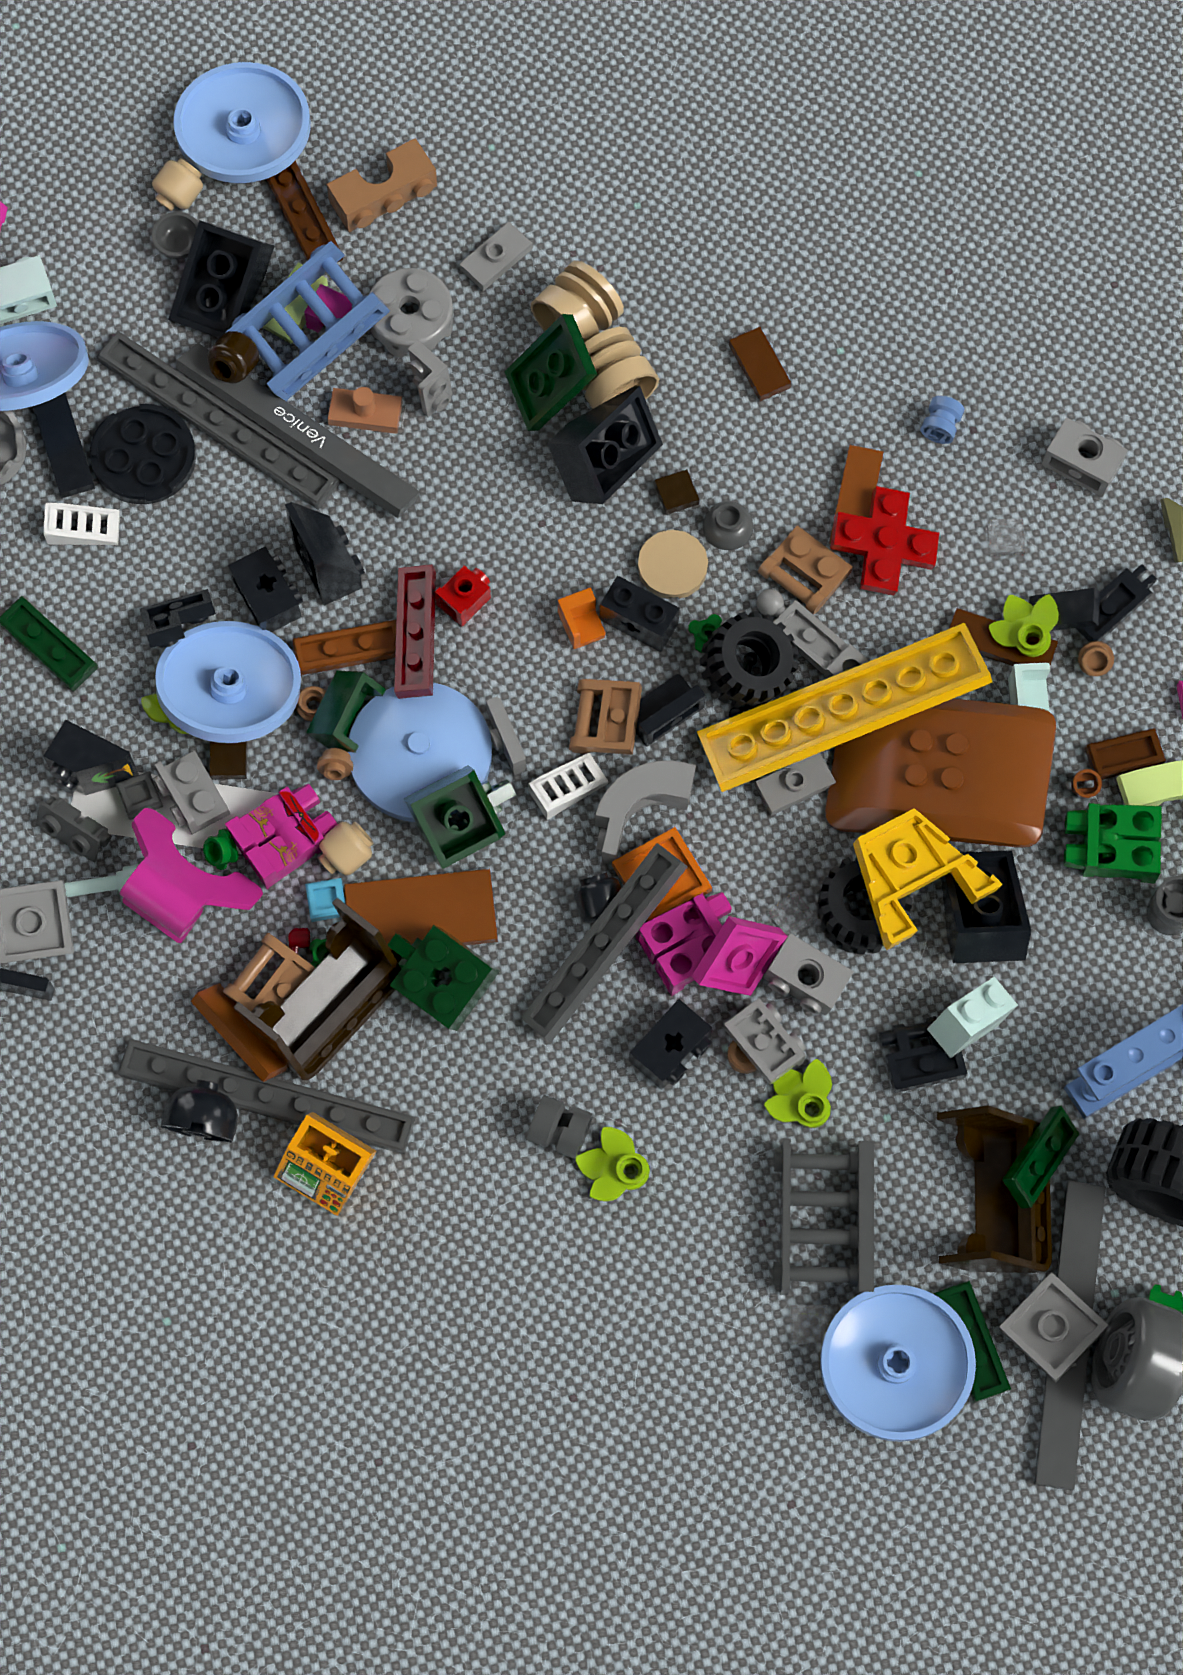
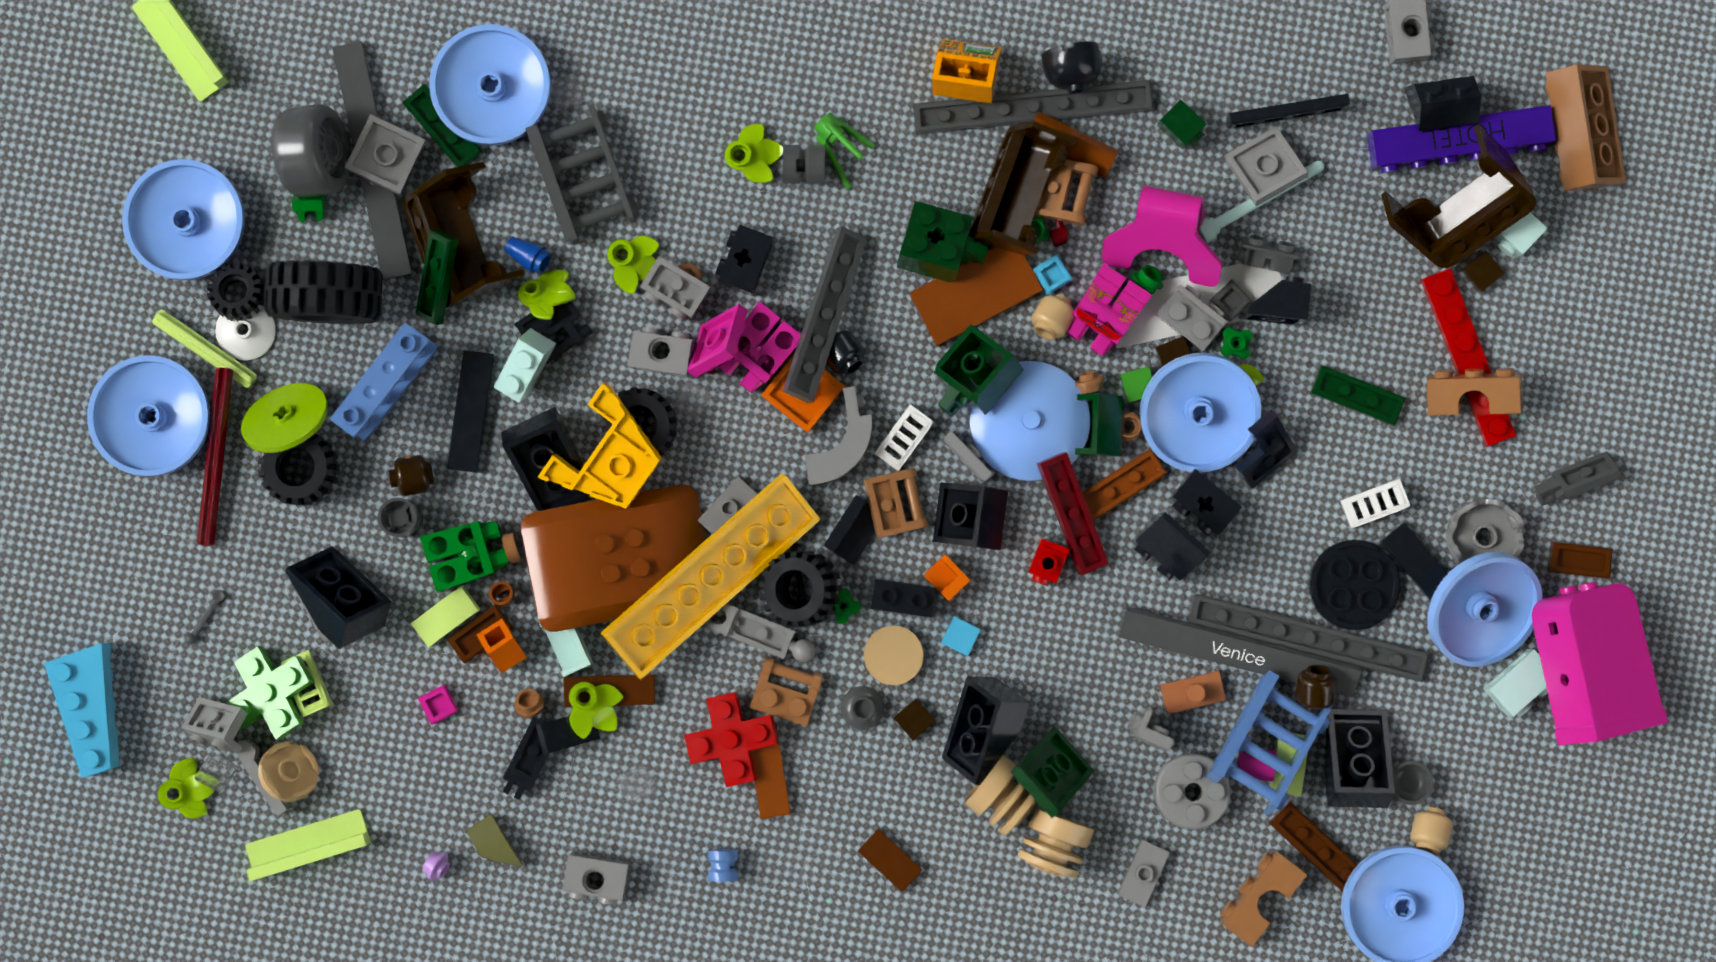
camera: 160 degrees right, 15 degrees up
none -> dark brown head [388,455,434,496]
none -> black tile [447,350,494,473]
none -> orange brick [477,619,527,674]
none -> medium nougat tile [502,532,522,564]
none -> blue cone [504,236,551,274]
none -> lime plate [518,270,576,320]
none -> bright green plant [814,112,875,189]
none -> black slope [932,482,1008,550]
none -> medium azure tile [941,616,981,656]
none -> bright green tile [1120,366,1152,403]
none -> dark green brick [1157,99,1206,150]
none -> green plate [1220,327,1252,359]

